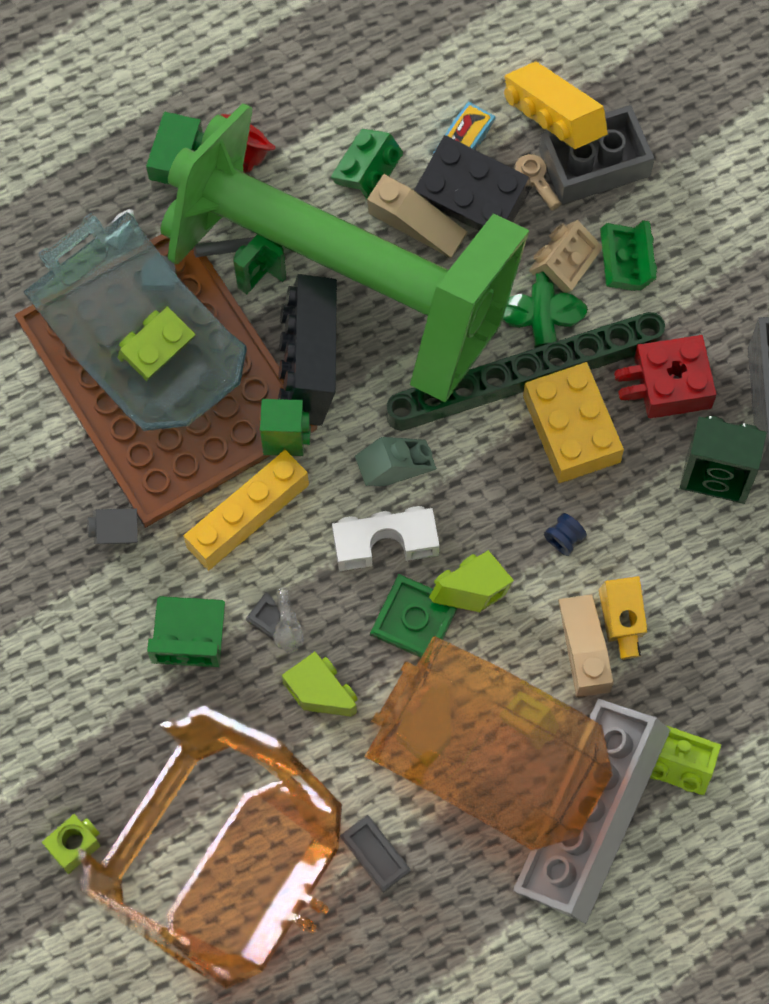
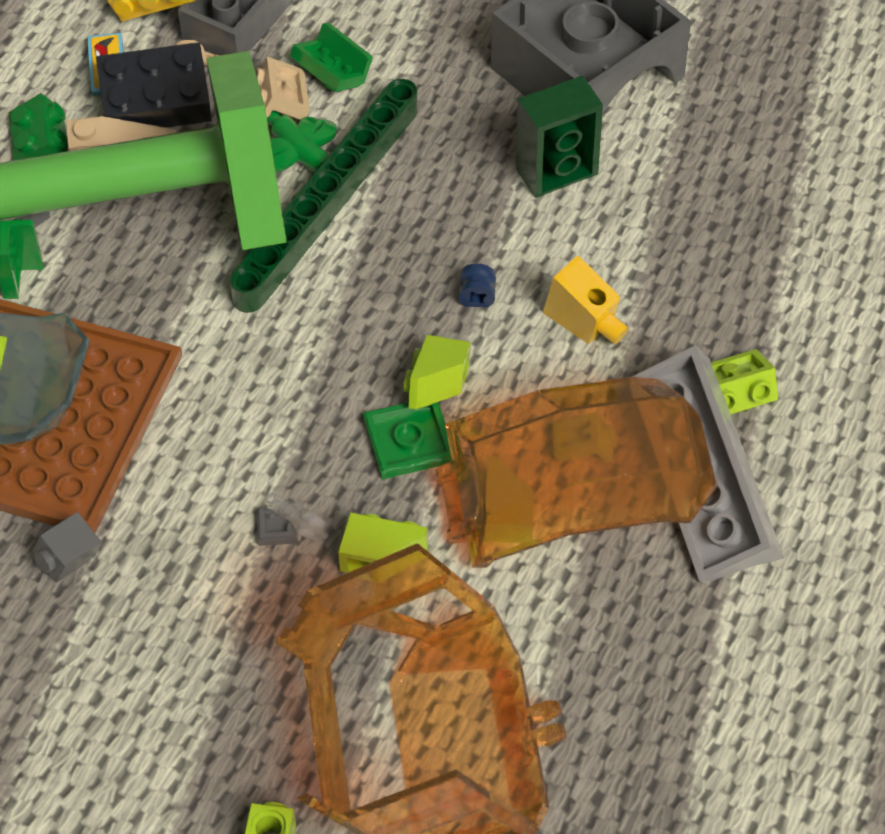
camera: 40 degrees left, 15 degrees down
green bracket [147,596,225,667] -> none
yellow brick [183,450,309,571] -> none
green brick [260,399,311,456] -> none
black brick [278,274,337,426] -> none
white arch [332,506,439,571] -> none
dark grey tile [340,815,411,892] -> none
sand green slope [355,437,437,486] -> none
yellow brick [523,362,624,484] -> none
tan slope [558,594,613,698] -> none
red hinge [614,335,717,419] -> none

